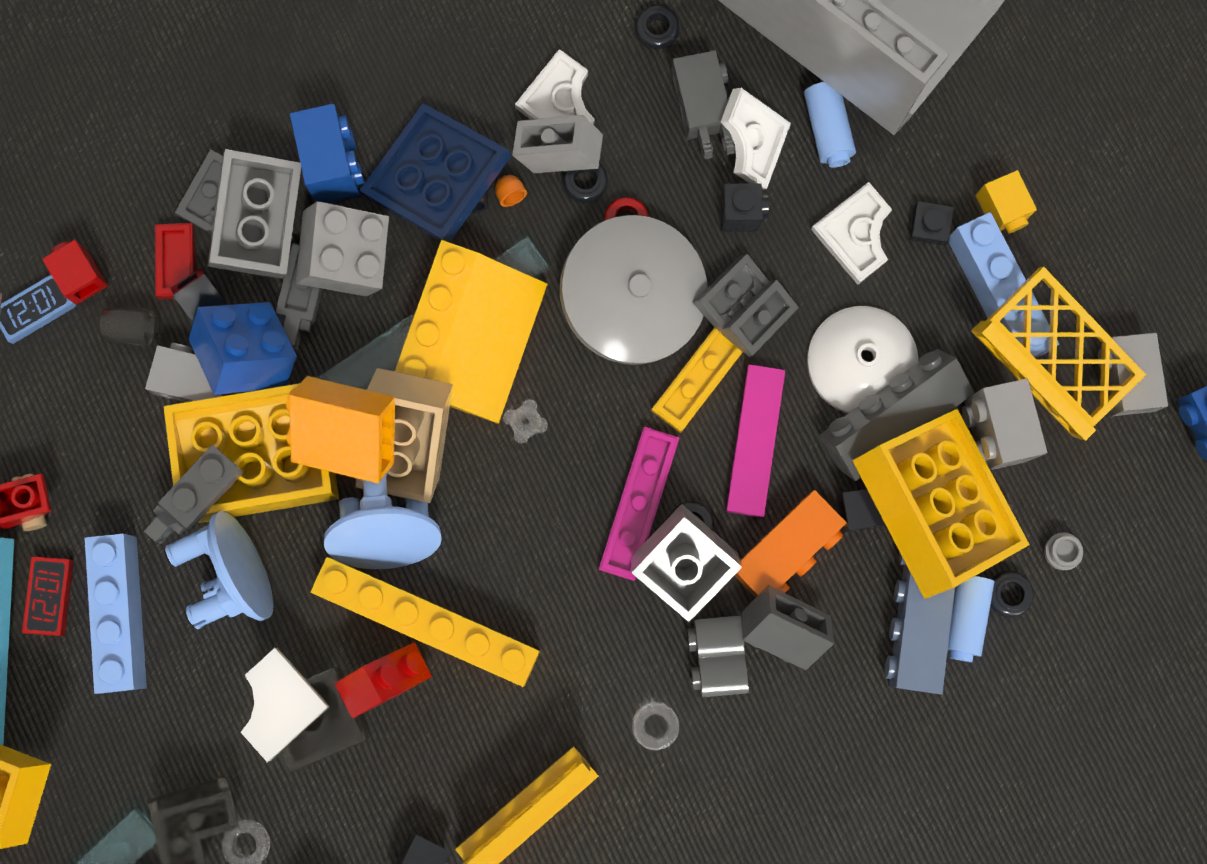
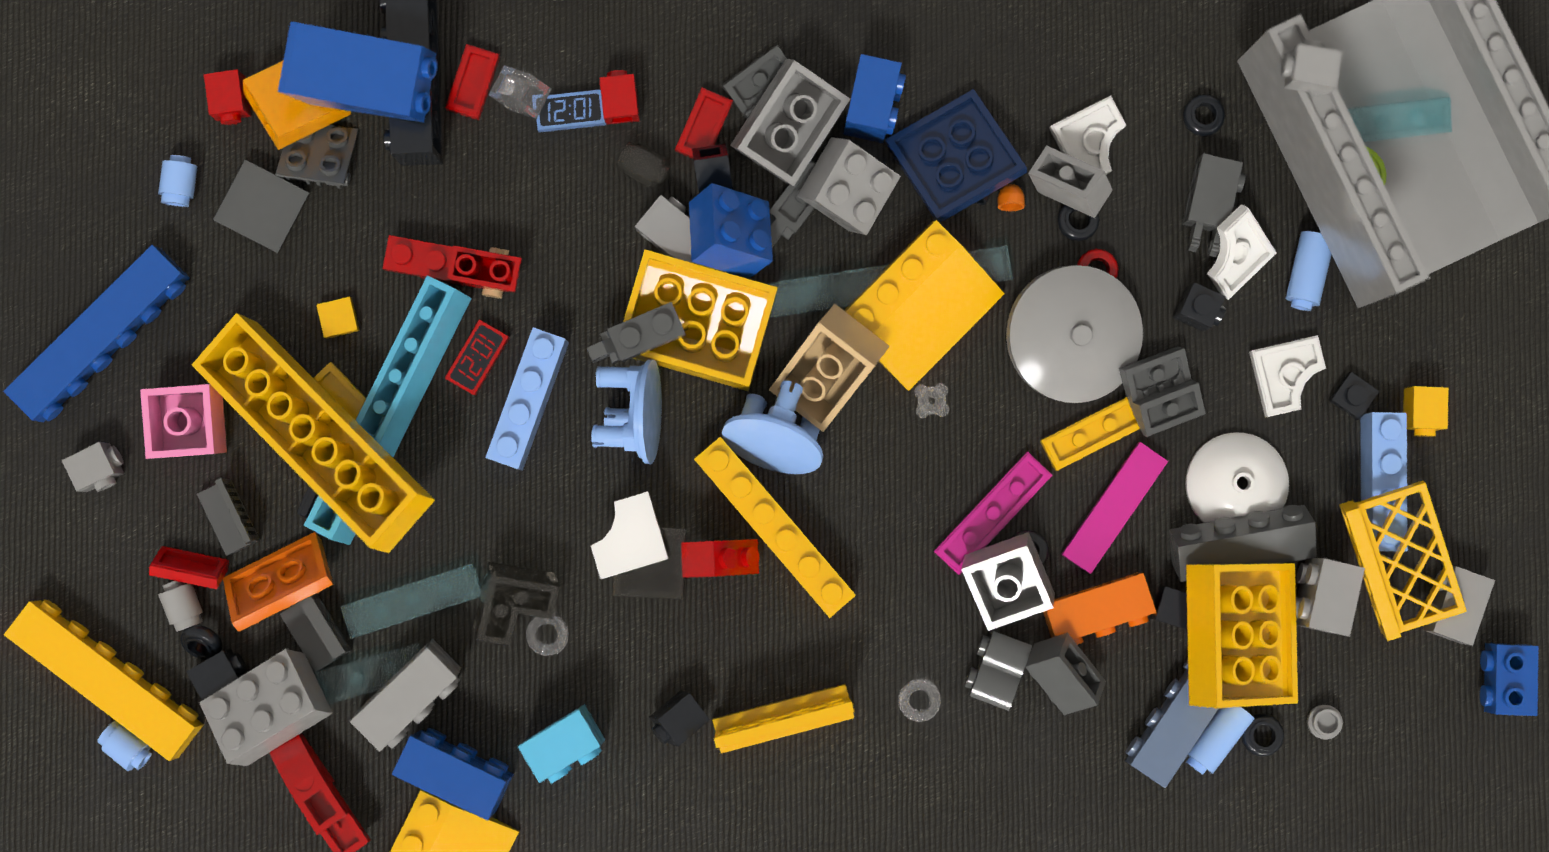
camera: 25 degrees right, 5 degrees up
light orange brick [286,376,395,483] -> none

